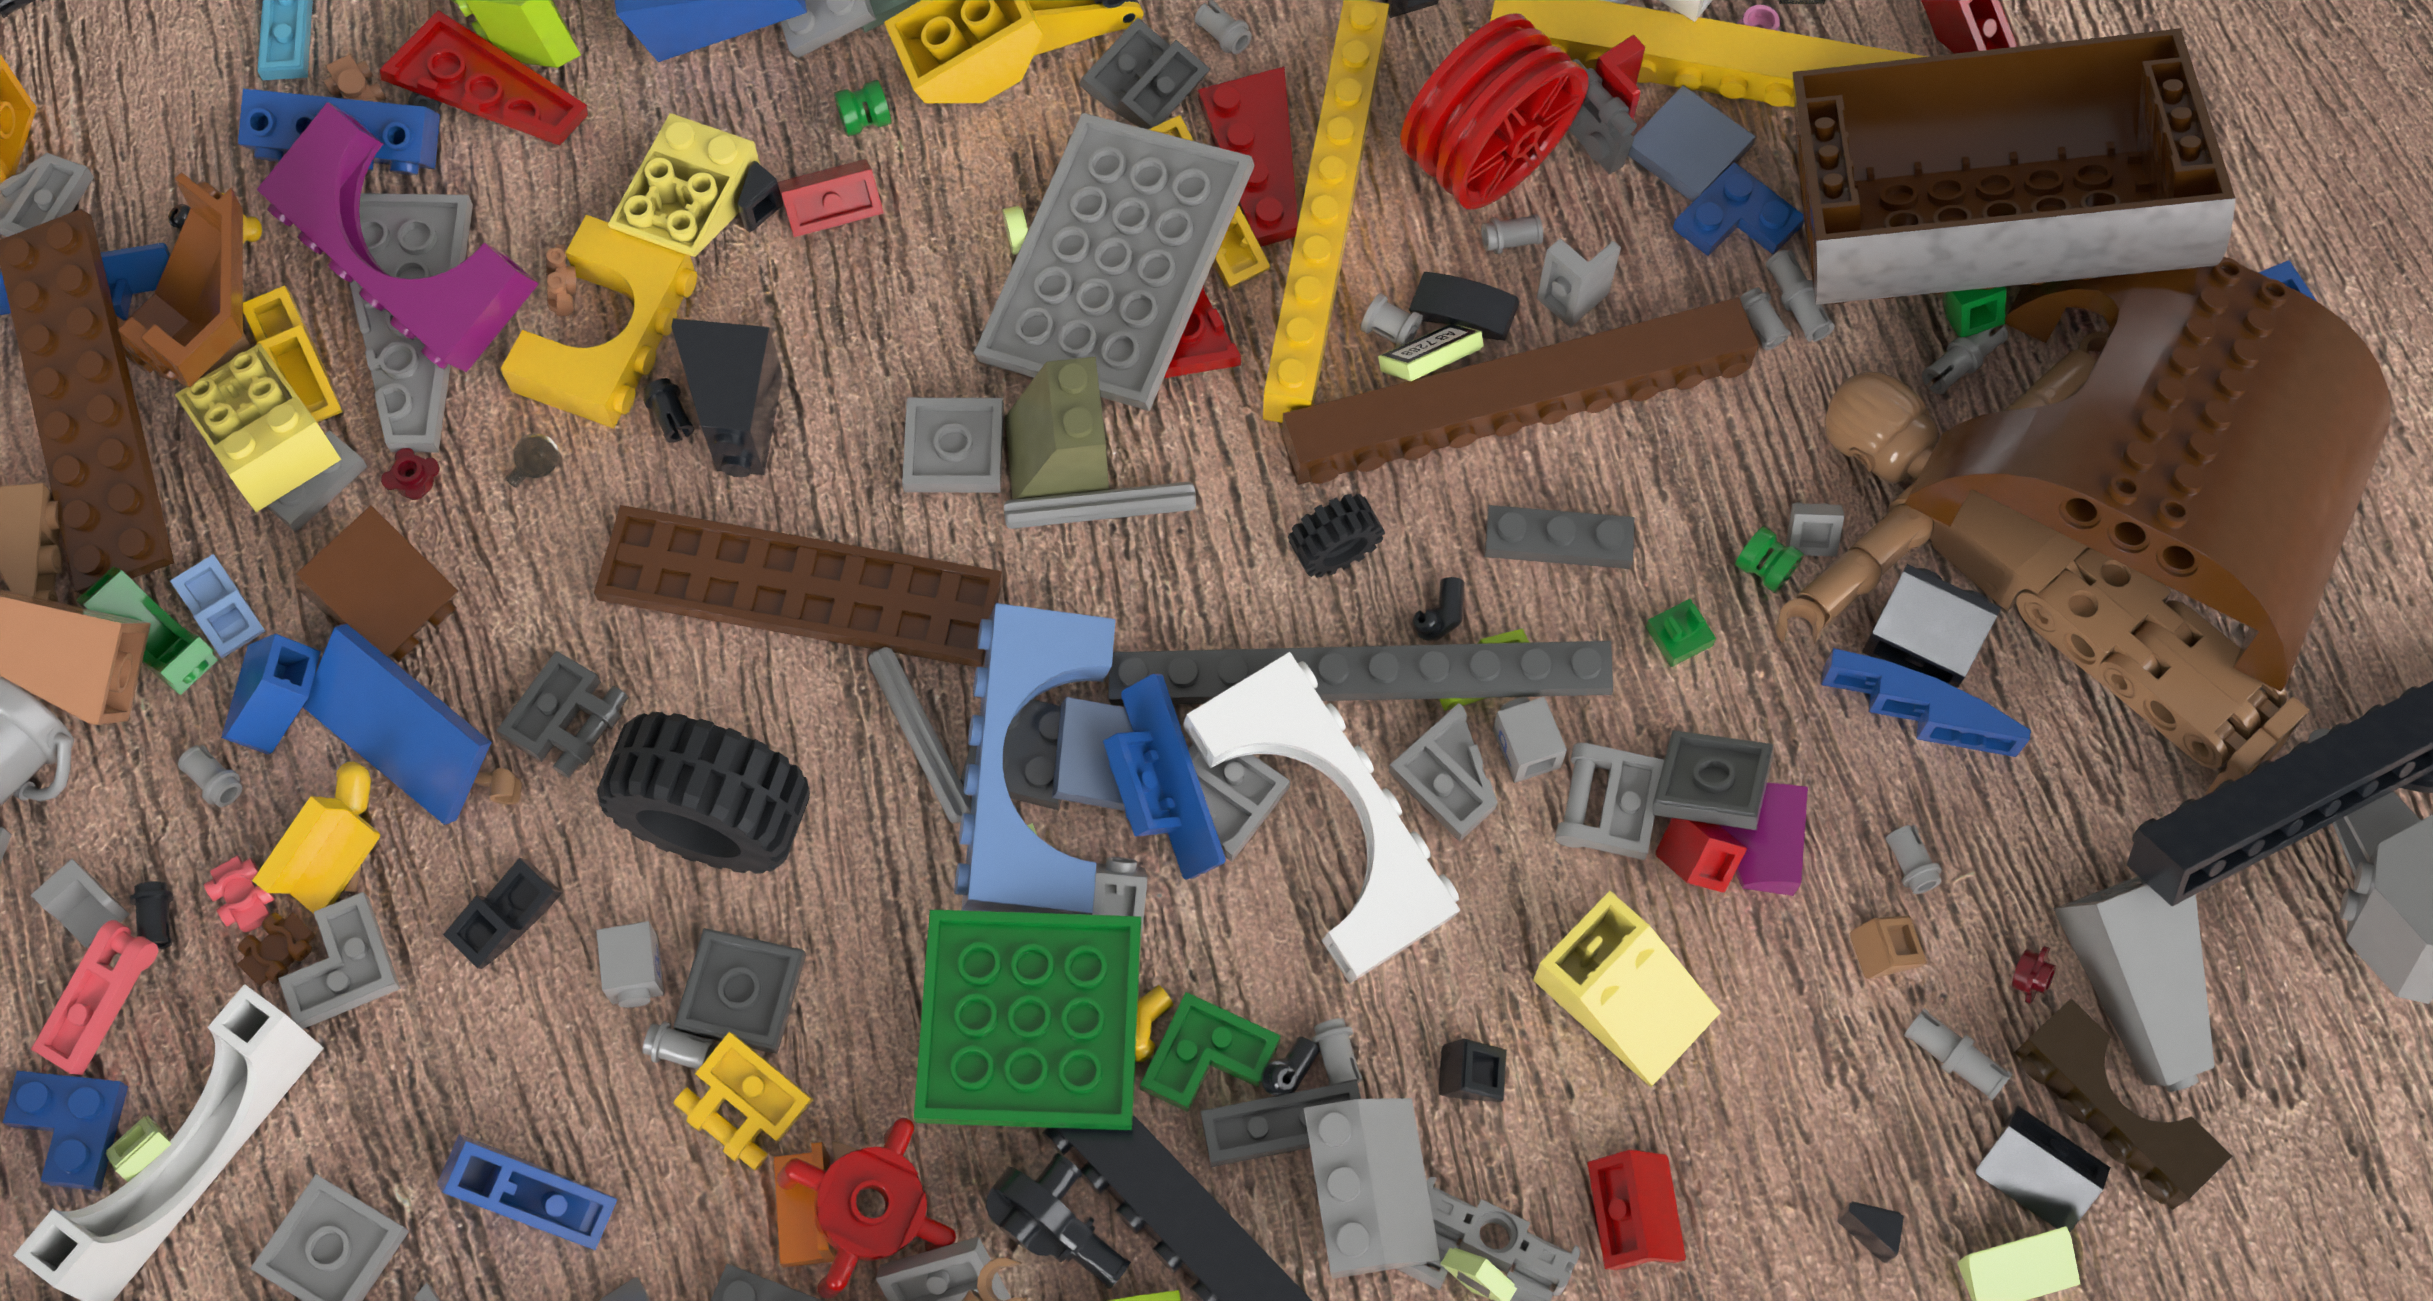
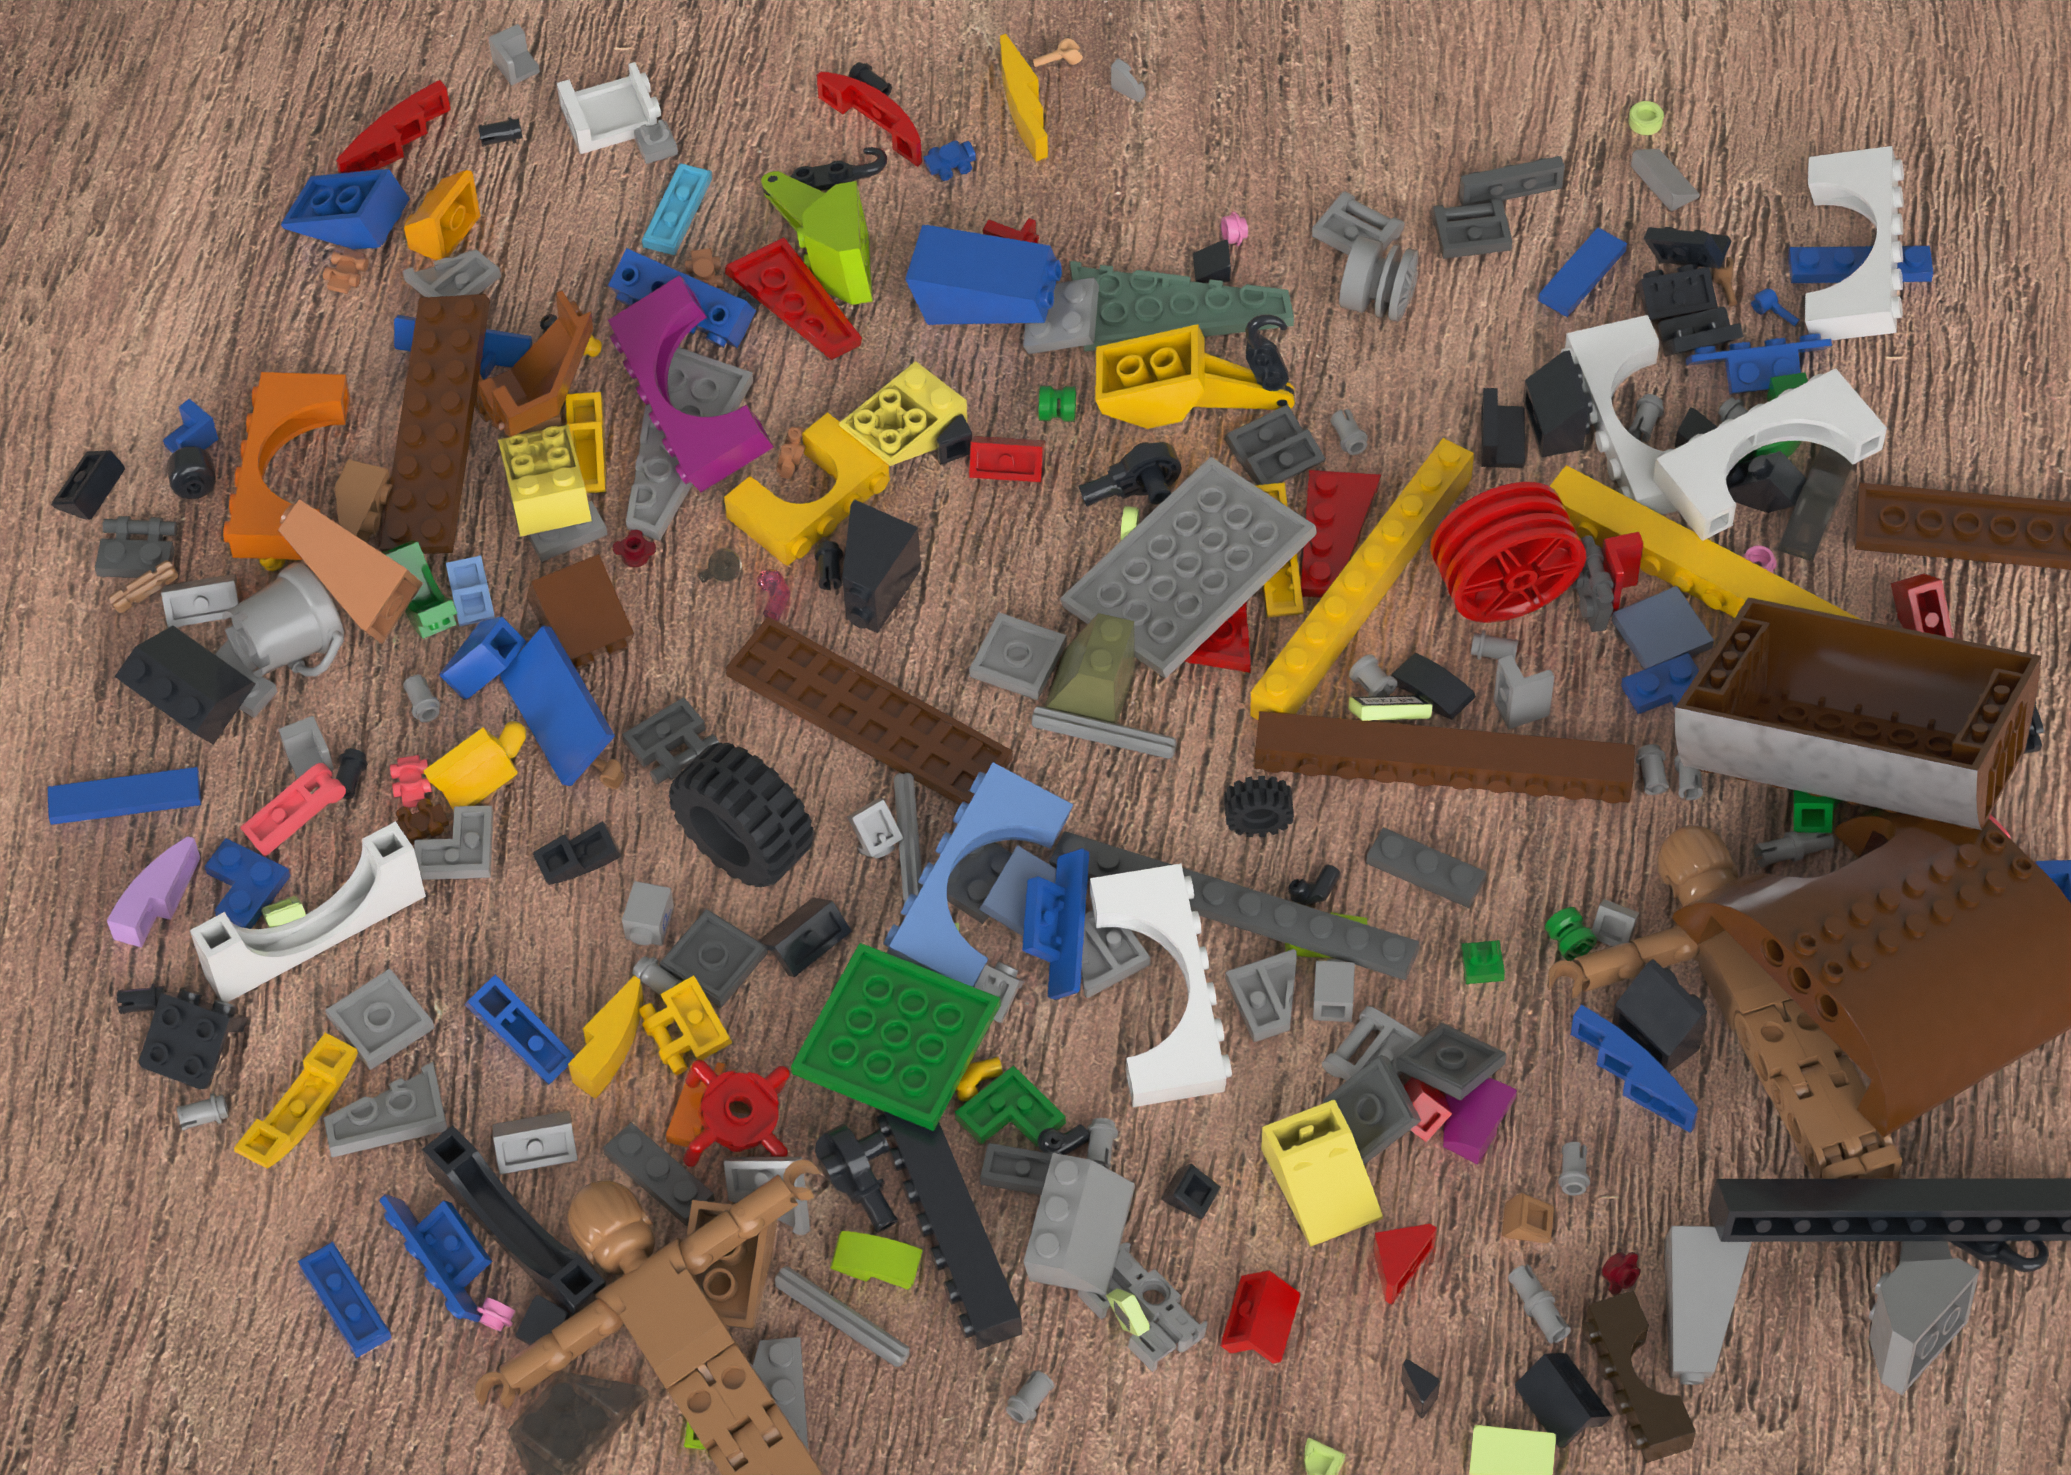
camera: 25 degrees right, 10 degrees down
none -> yellow slope [568,975,644,1099]
none -> clear pink arm [757,569,791,621]
none -> black panel [758,897,852,977]
none -> light grey bracket [847,798,904,858]
none -> black pin [1079,442,1182,507]
none -> dark grey plate [1323,1055,1422,1165]
none -> red slope [1373,1224,1437,1305]

